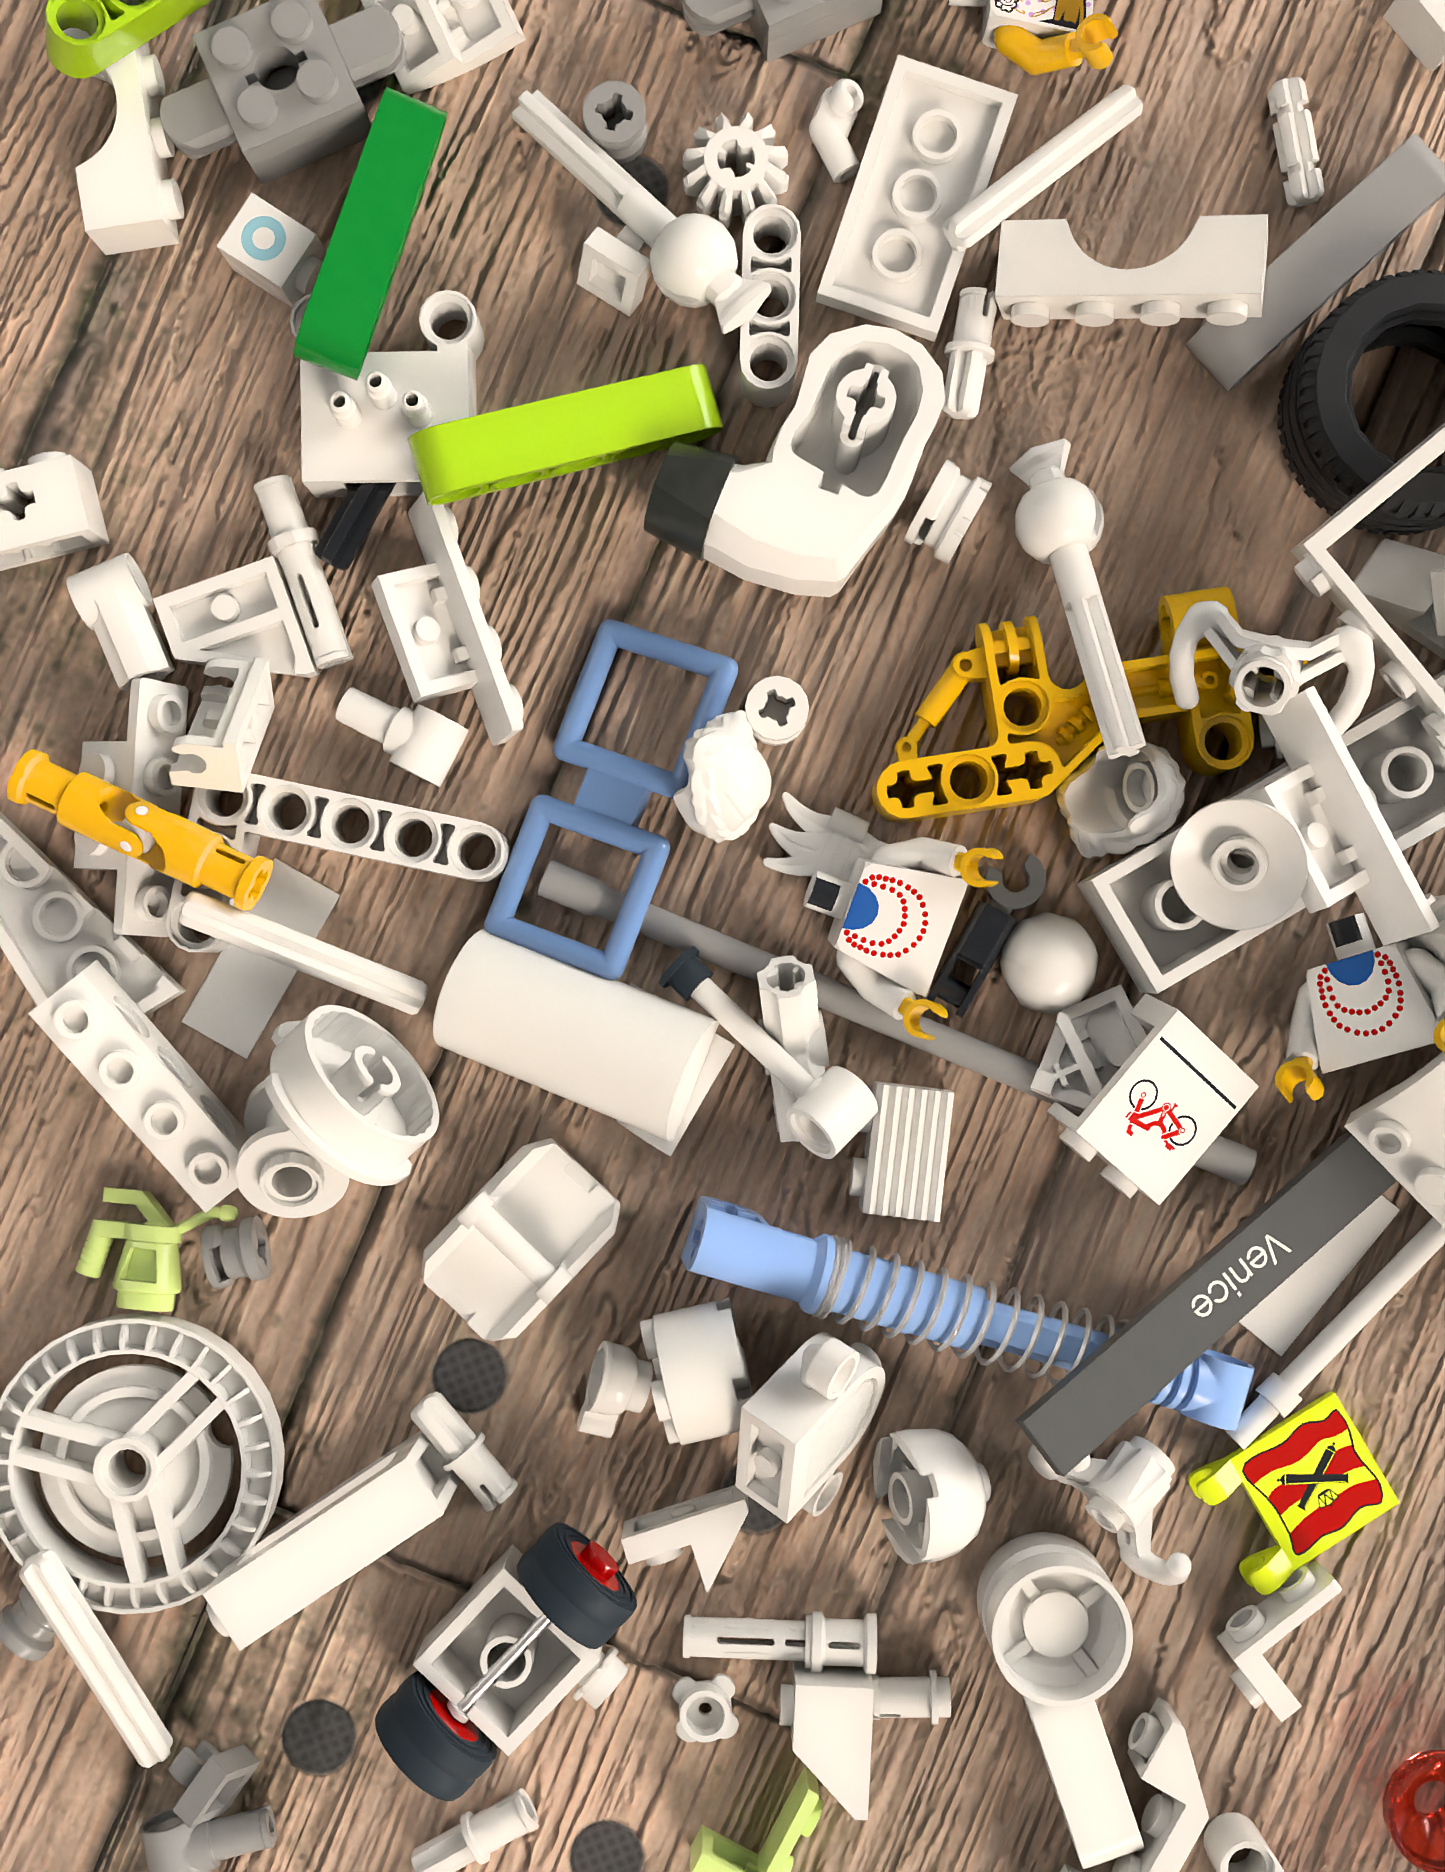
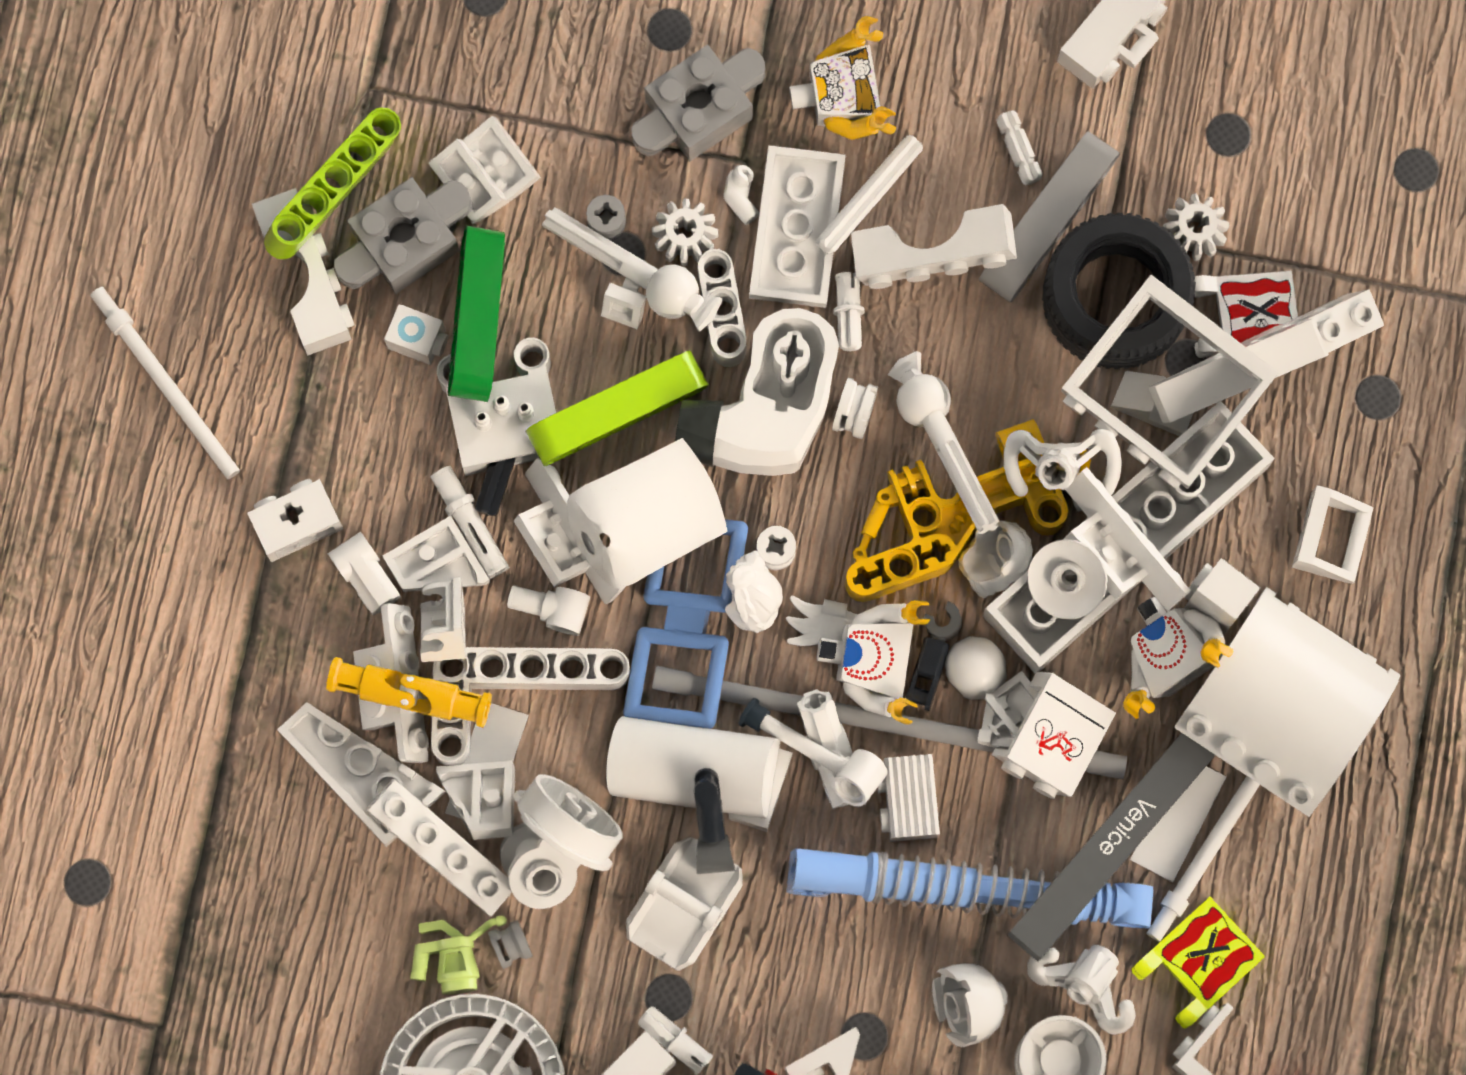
camera: 10 degrees left, 10 degrees down
white axle [179,891,428,1015] -> none
white piece [577,1341,653,1438] -> none
white brick [640,1298,753,1445] -> none
white piece [735,1332,885,1523] -> none
none -> white wing [436,760,515,840]
none -> white piece [567,438,728,589]
none -> black piece [694,768,736,874]

